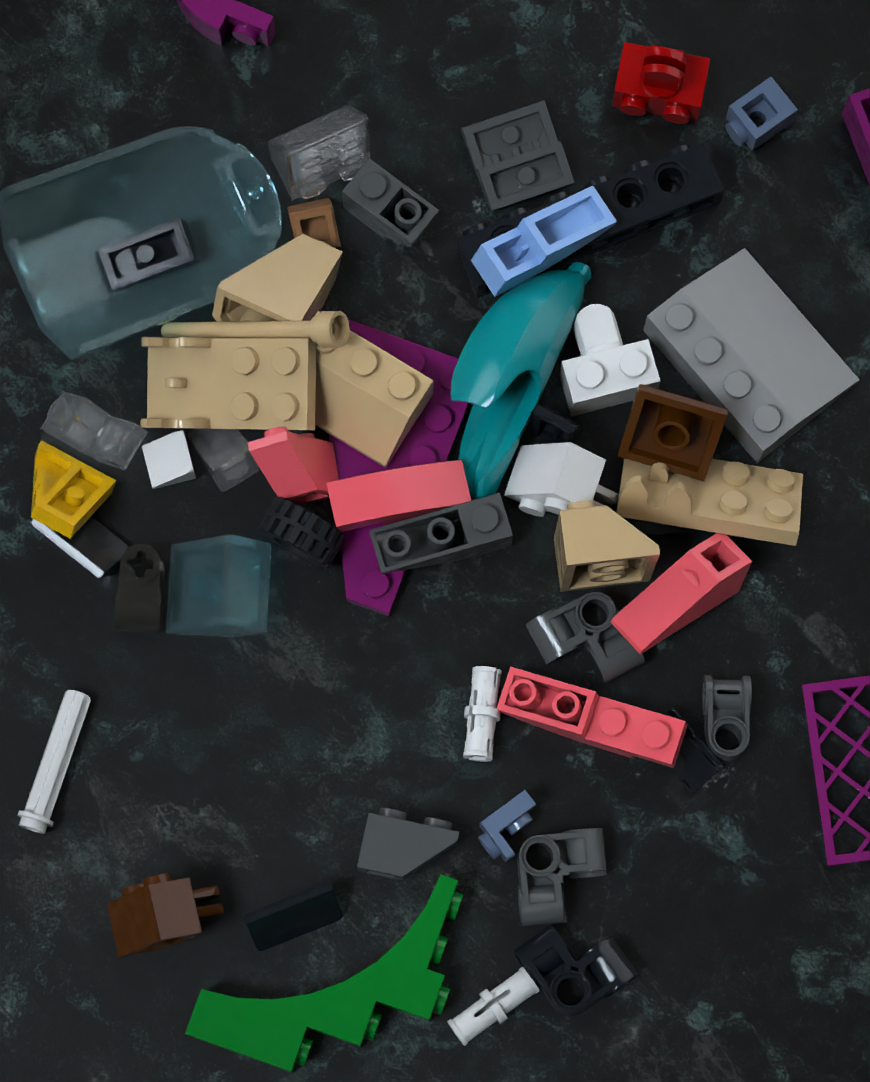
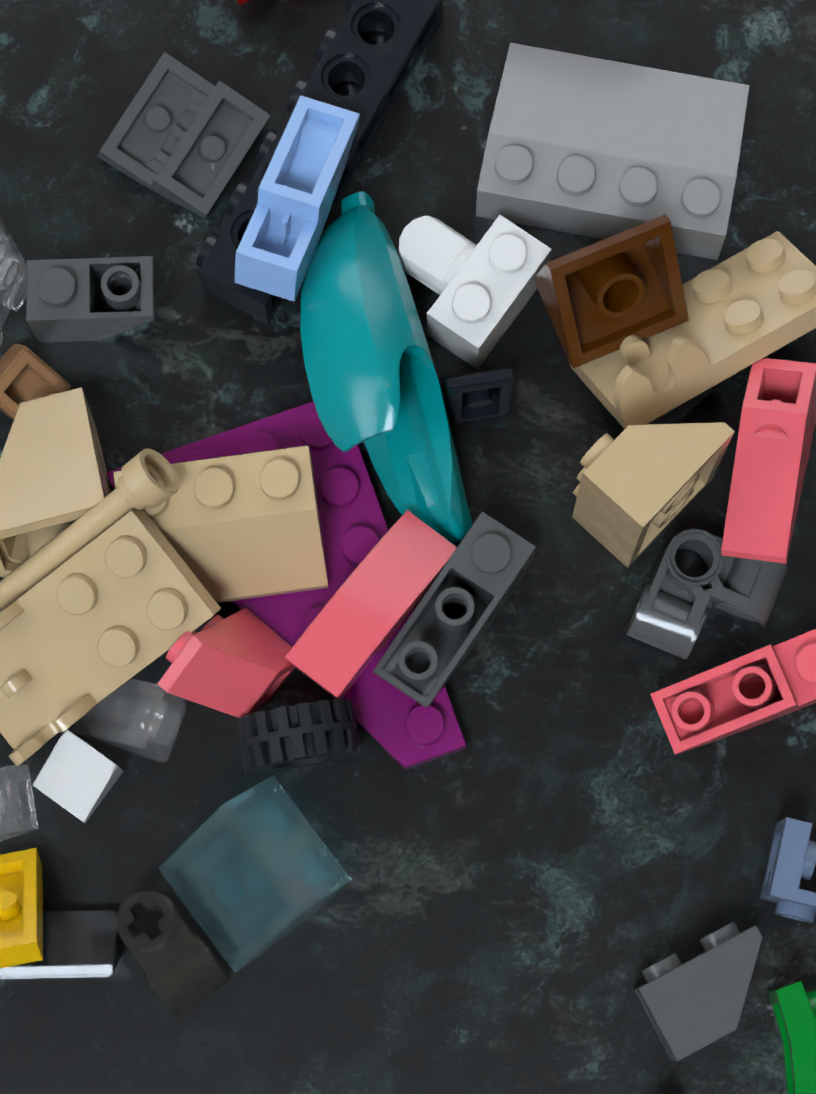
camera: 35 degrees left, 0 degrees up
white pin [463,666,502,762] -> none
white brick [504,442,619,517] -> none

